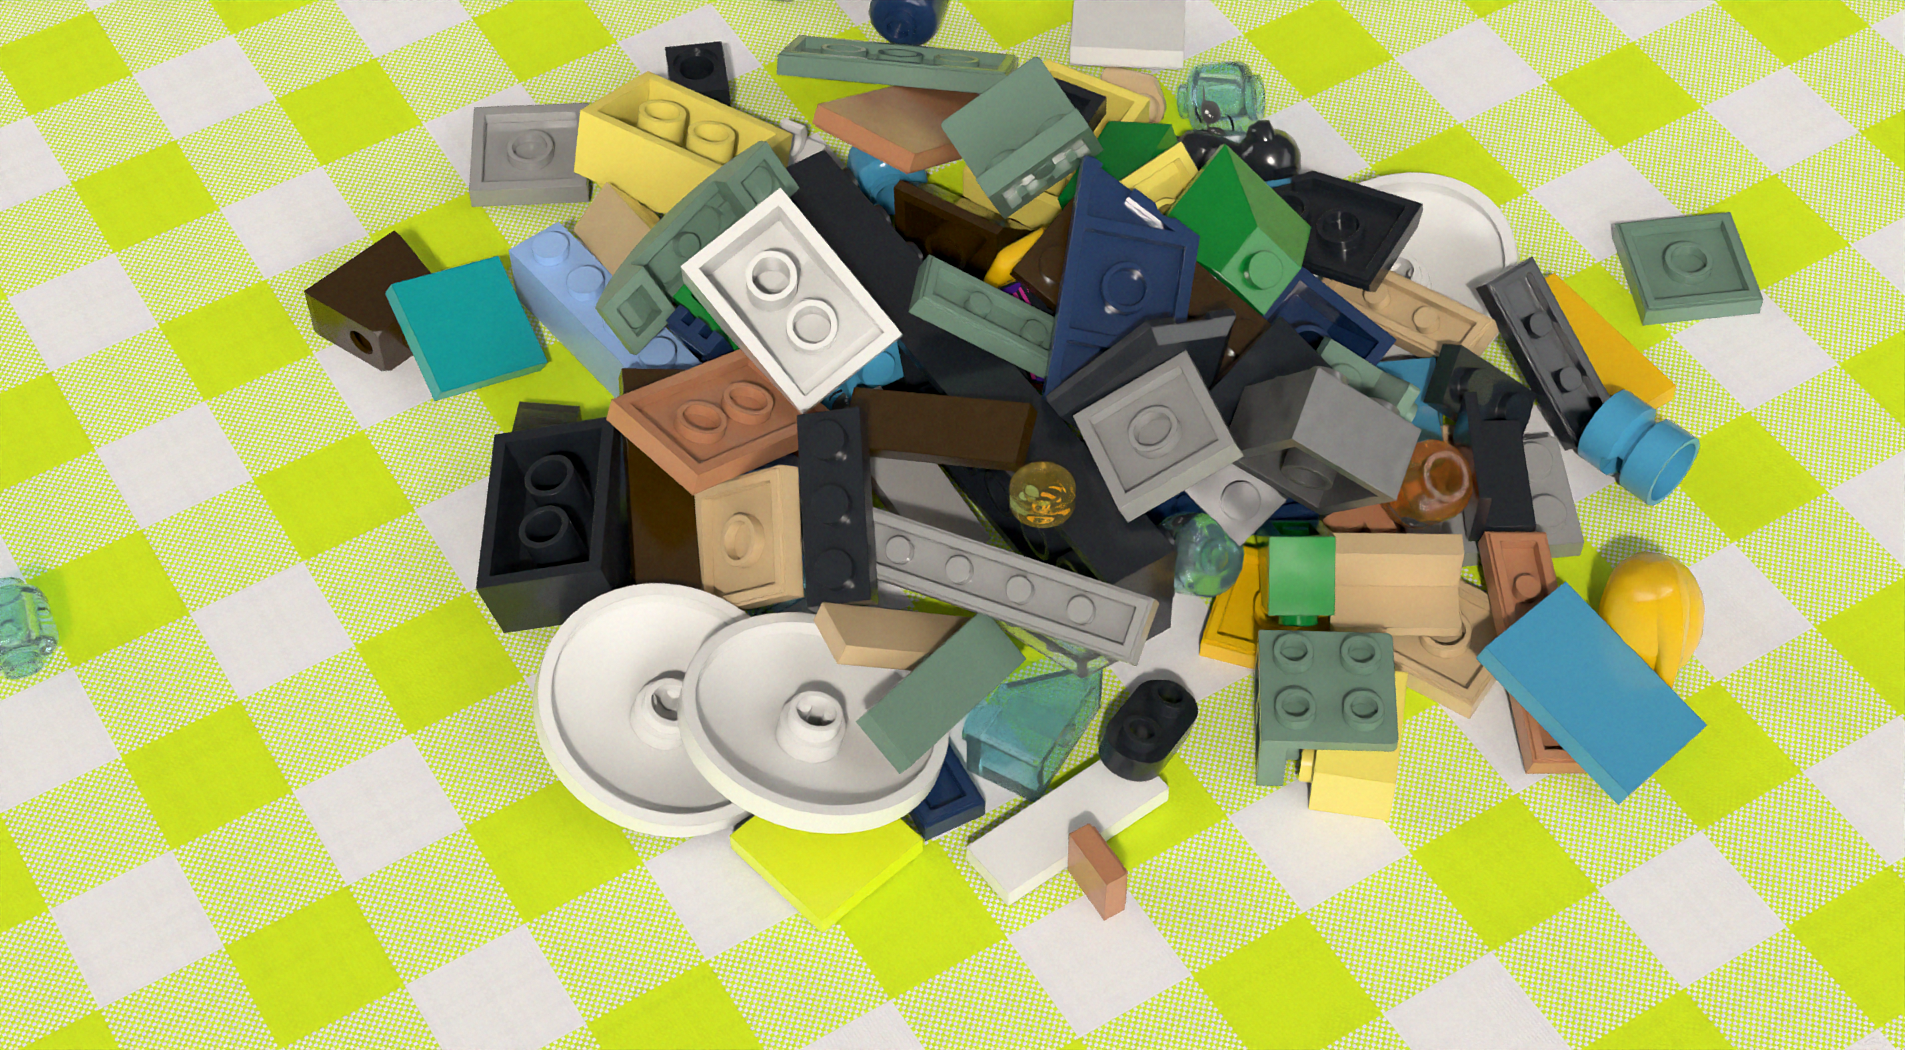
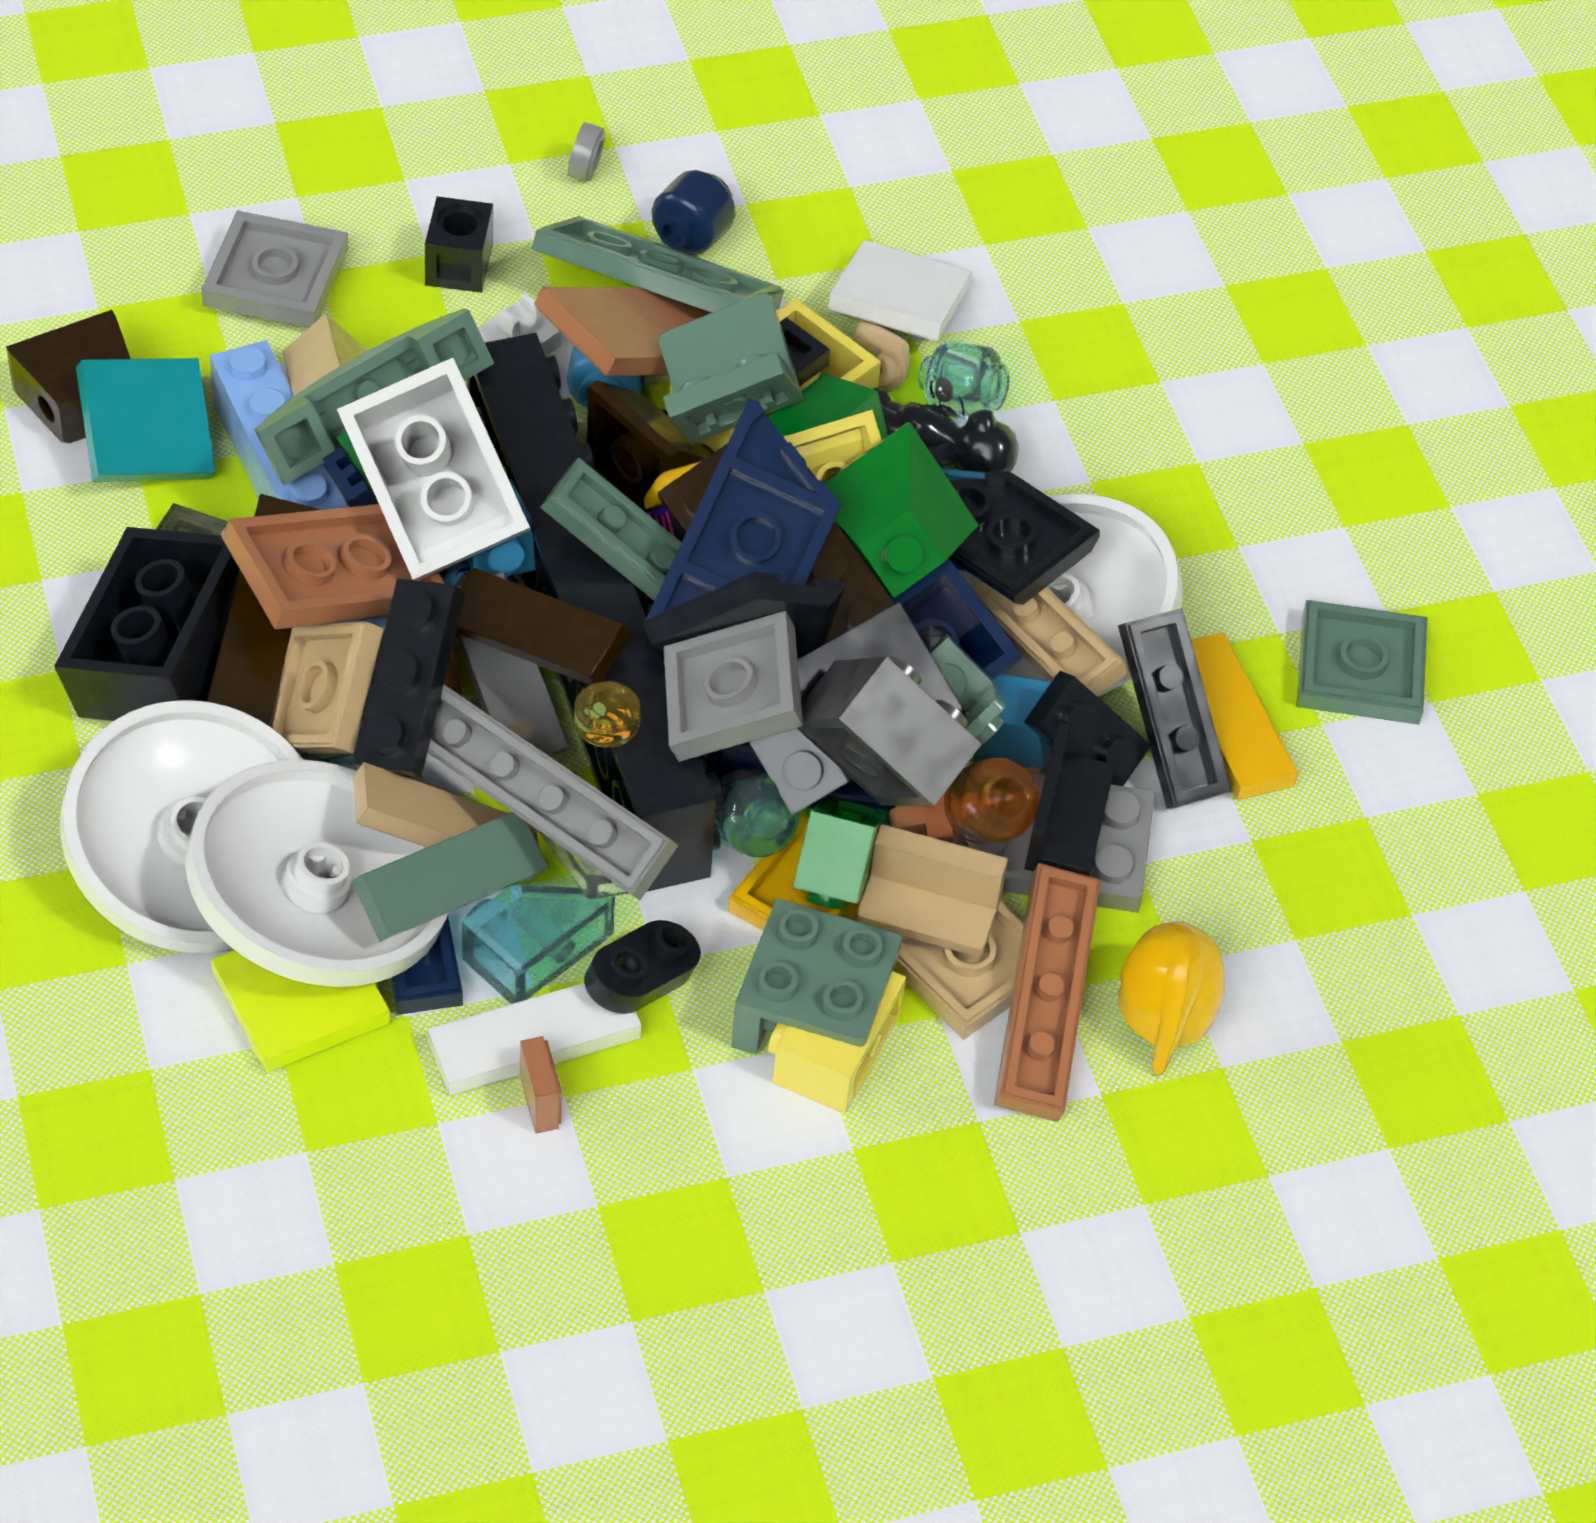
camera: 10 degrees right, 0 degrees up
light yellow brick [574,71,793,214] -> none
dark azure tile [1476,582,1707,805] -> none
dark azure wheel [1577,389,1700,506] -> none

